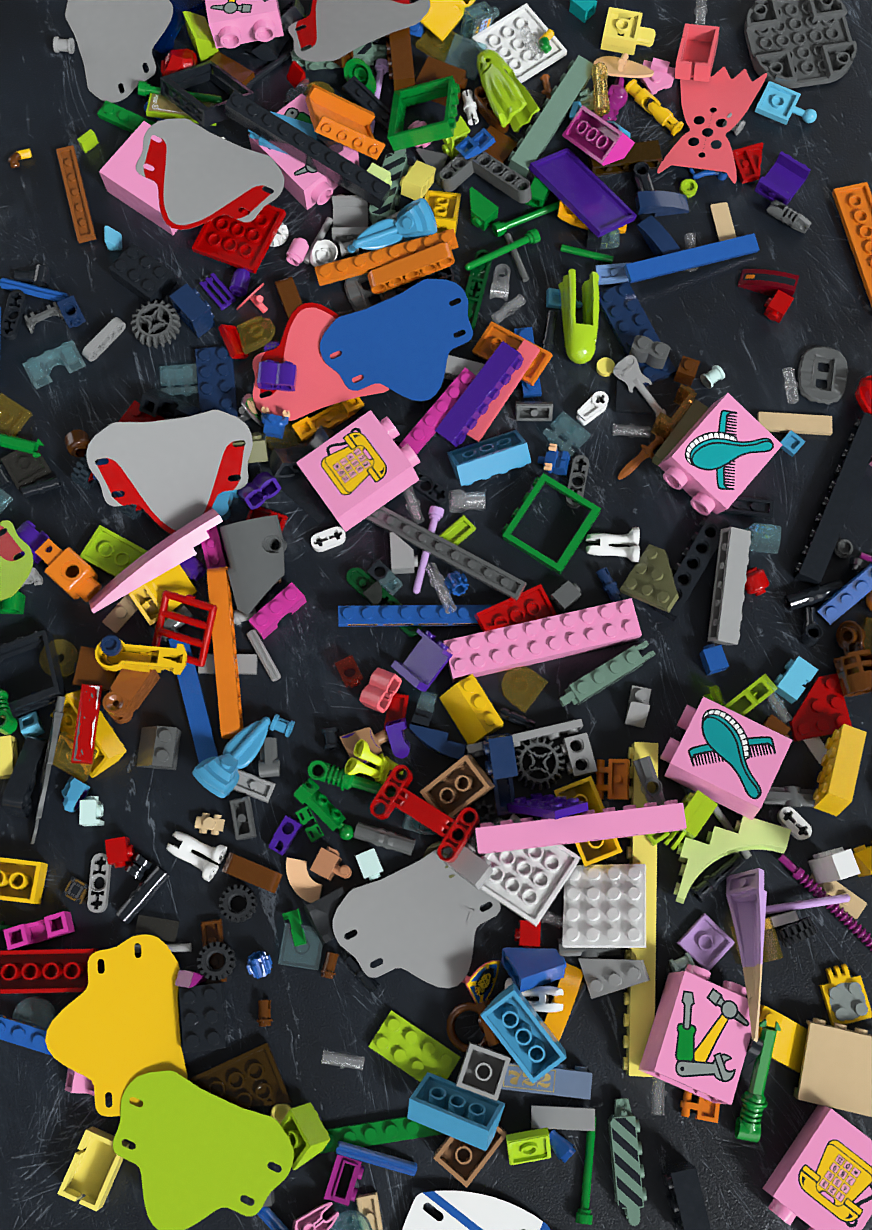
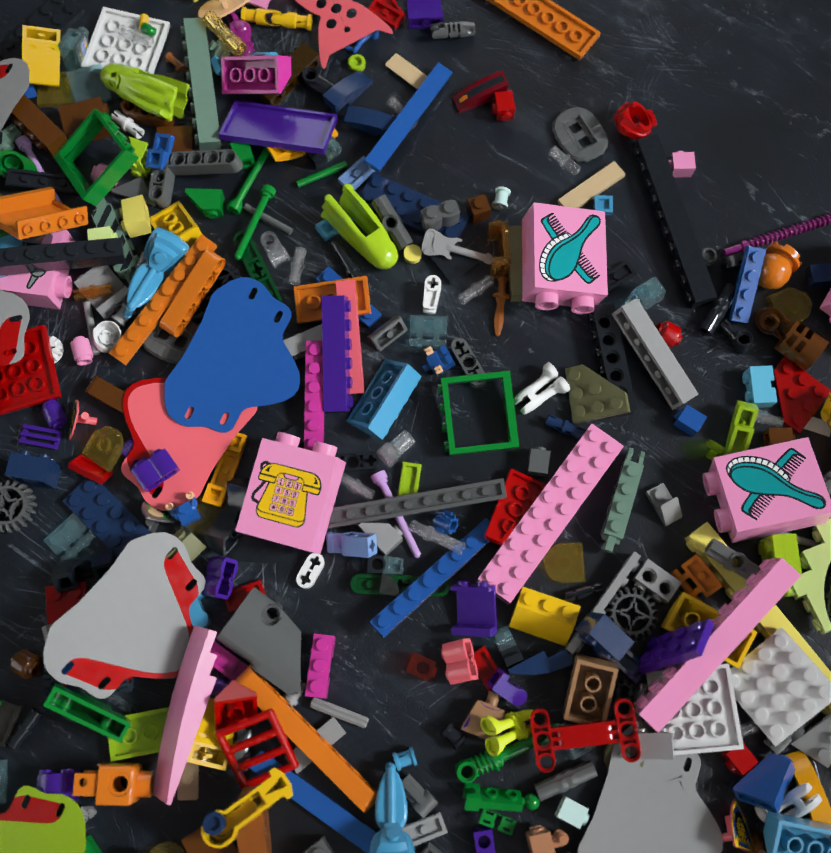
camera: 40 degrees left, 0 degrees up
none -> green brick [43,683,132,743]
none -> clear orange pin [73,283,114,301]
none -> red slope [214,680,258,731]
none -> medium blue piece [326,532,377,558]
none -> dark grey piece [371,194,413,250]

